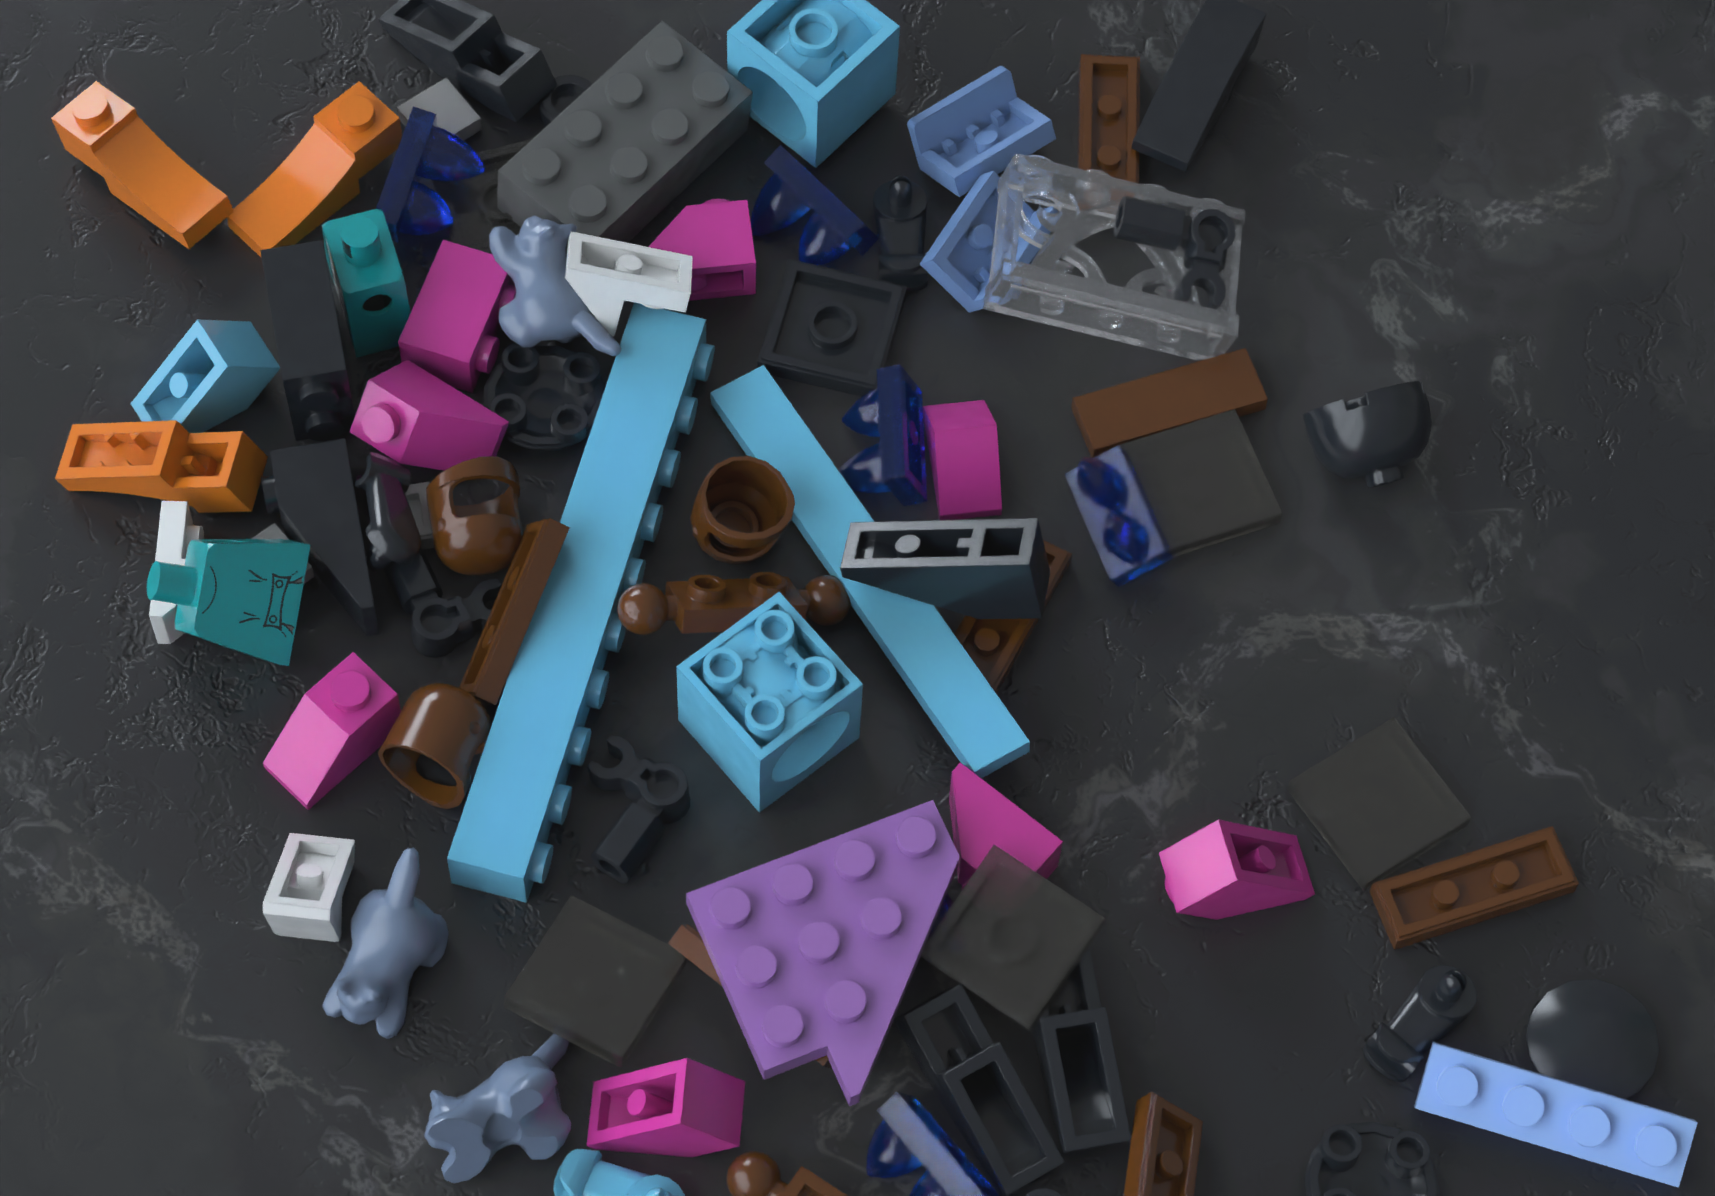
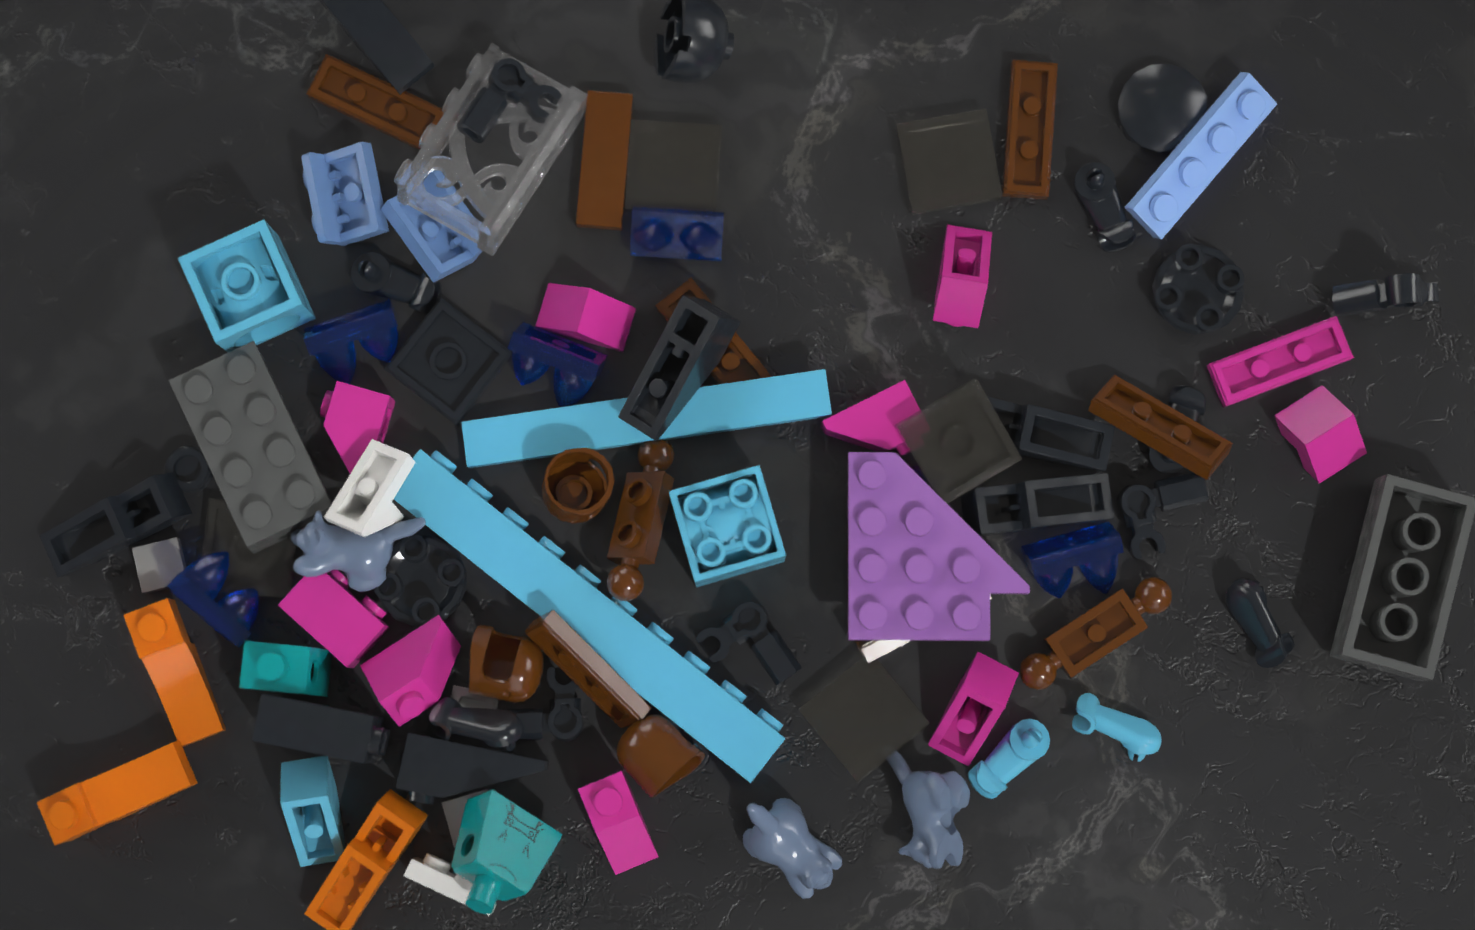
camera: 65 degrees left, 20 degrees up
white slope [263,833,355,942] -> none

